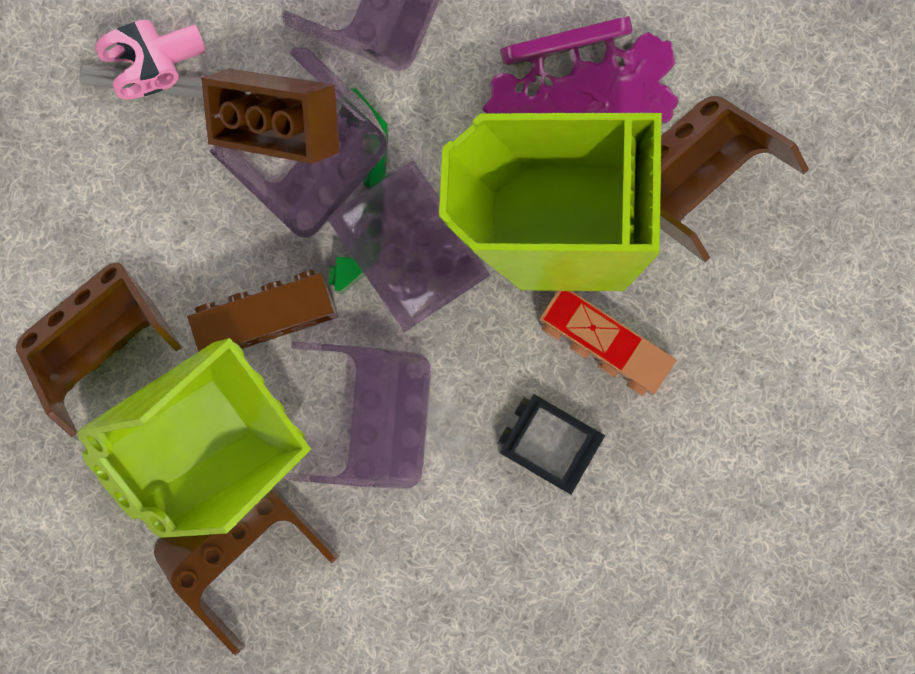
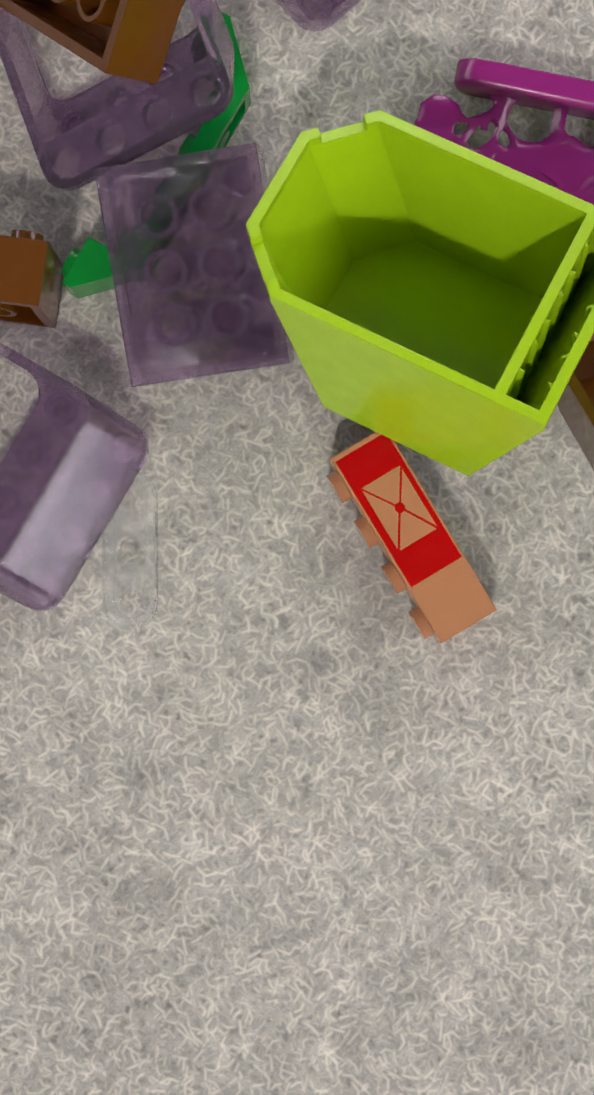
camera: 25 degrees right, 0 degrees up
window [497,394,606,495] -> none

